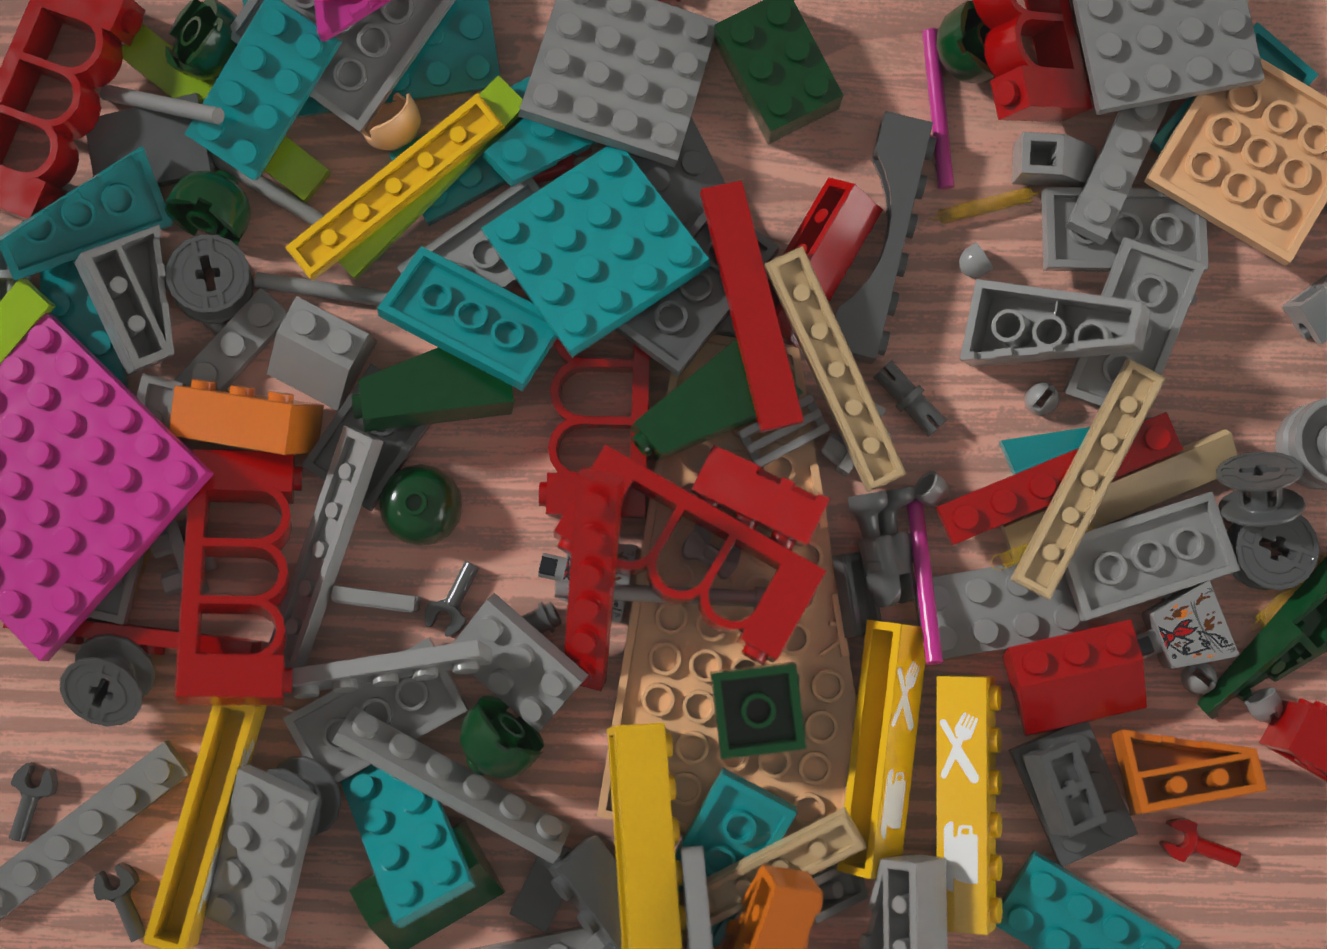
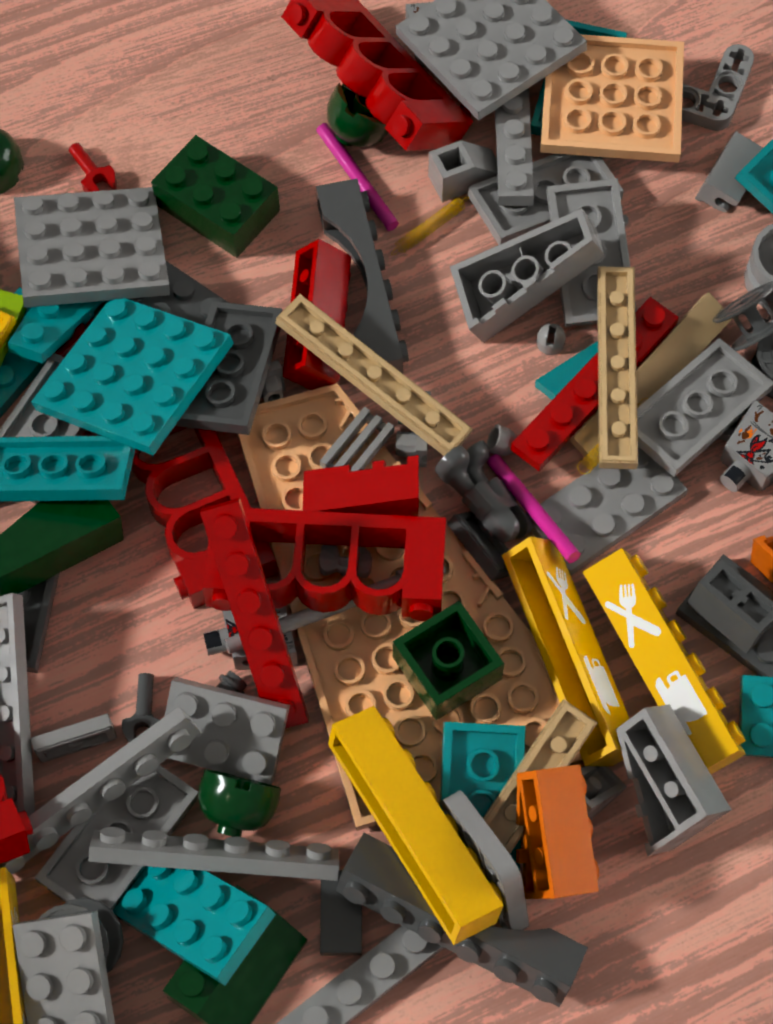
camera: 30 degrees left, 20 degrees down
dark green cylinder [379,464,462,546] -> none
dark green slope [631,339,803,461] -> none
red tile [700,180,804,433] -> none
dark grey pin [873,360,948,437] -> none
light grey hinge [959,242,994,278] -> none
red slope [1002,619,1147,736] -> none

